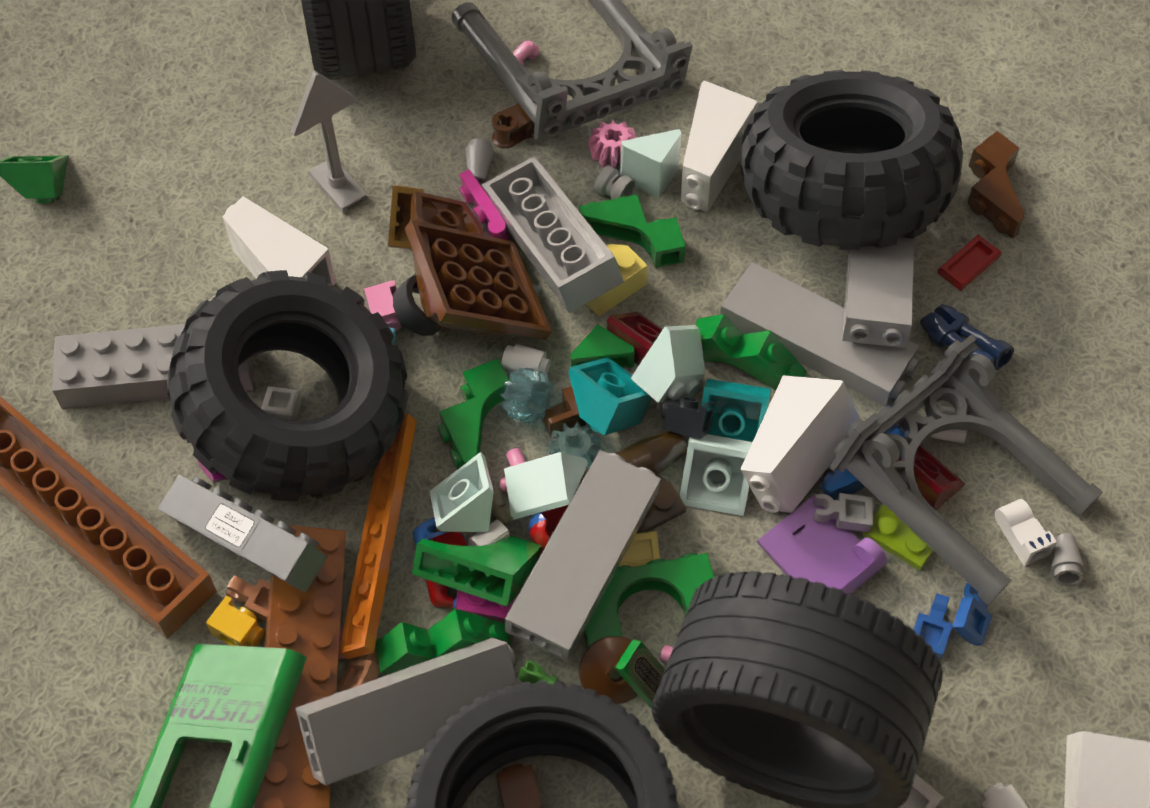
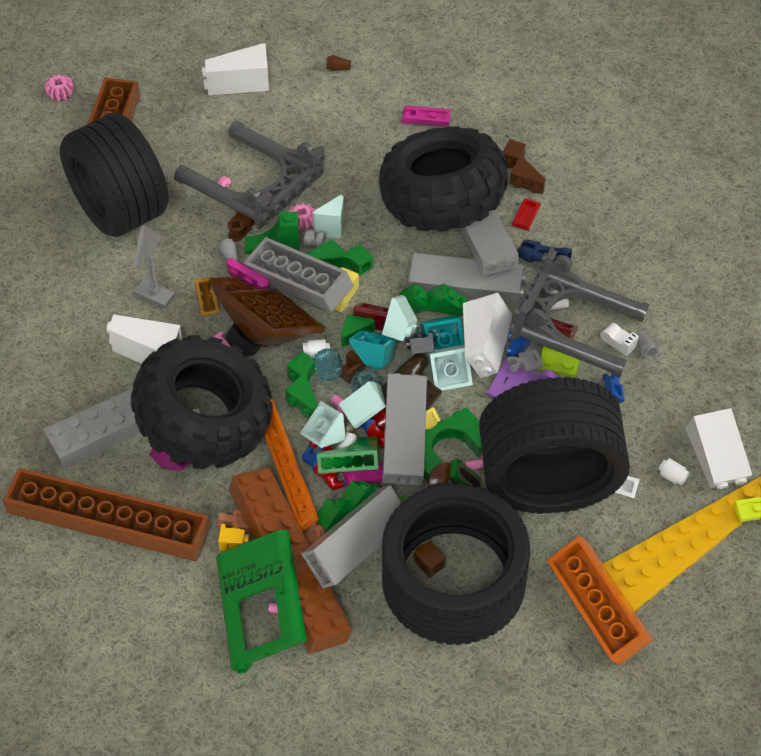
camera: 25 degrees left, 5 degrees down
brick [157,475,328,593] -> none
white slope [681,81,758,213] -> none
none -> green arch [245,212,299,254]
none -> dark pink plate [401,106,451,127]

